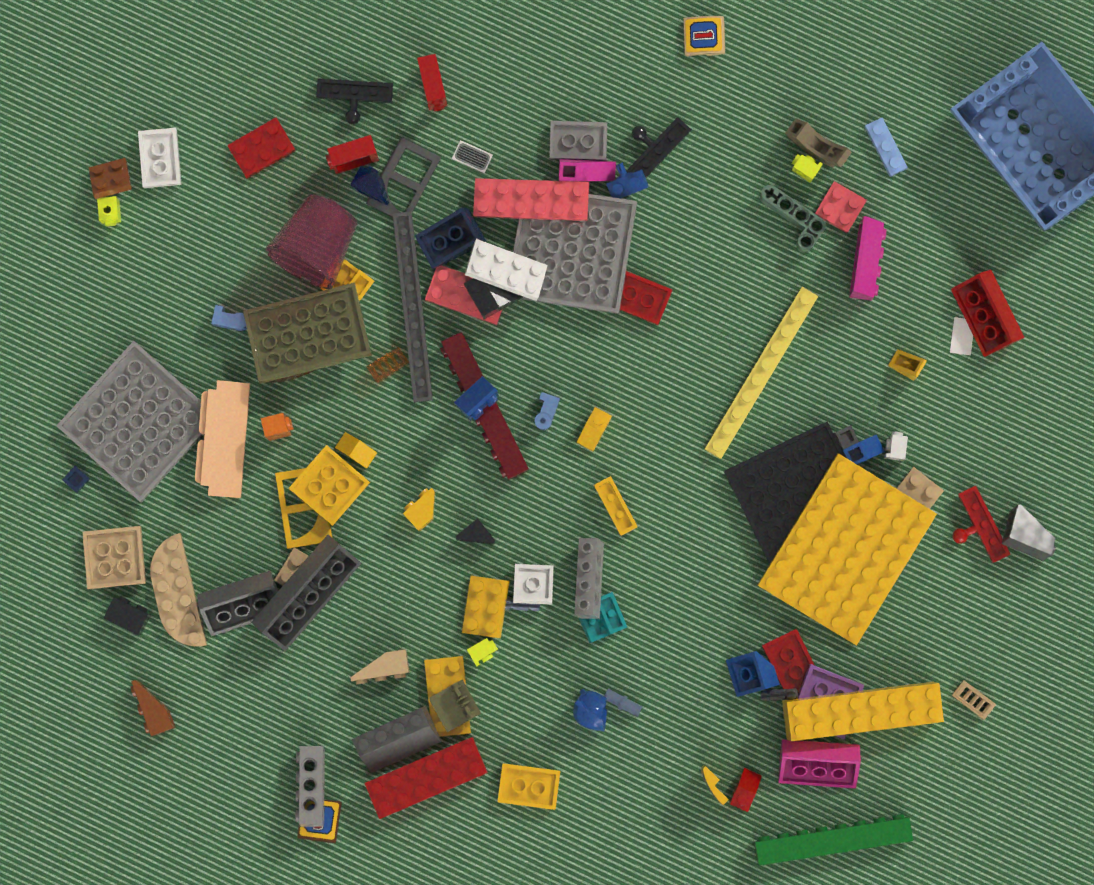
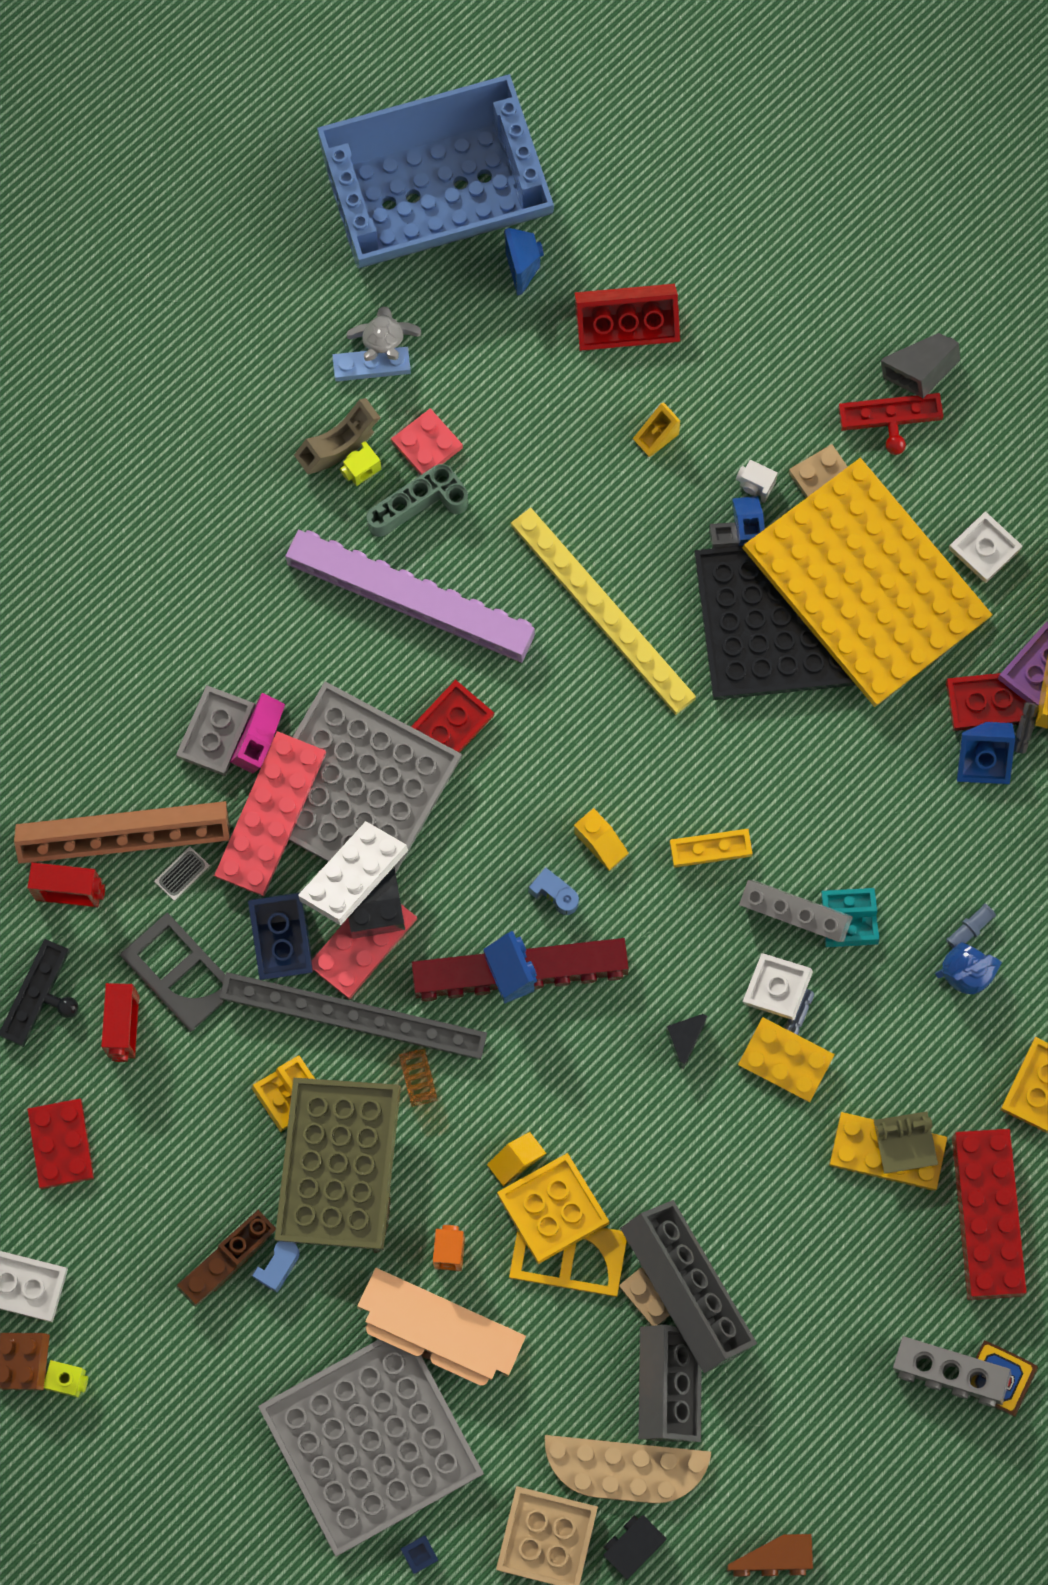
camera: 70 degrees left, 10 degrees down
clear pink cone [265,194,358,289] -> none
clear blue slope [350,166,389,206] -> none
tan slope [350,649,410,685] -> none
dark grey slope [352,706,442,773] -> none
yellow slope [403,488,435,532] -> none
neon yellow brick [467,638,498,667] -> none
blue plate [606,162,649,199] -> none
black plate [626,117,692,178] -> none
slope [684,16,725,57] -> none
dark pink slope [849,216,887,301] -> none
white sticker [950,317,973,355] -> none
none -> nougat brick [14,801,230,864]
none -> reddish brown slope [176,1210,276,1307]
none -> lavender brick [285,529,535,663]
none -> light grey animal [347,307,421,361]
none -> blue slope [504,228,544,296]
none -> white plate [949,512,1023,583]

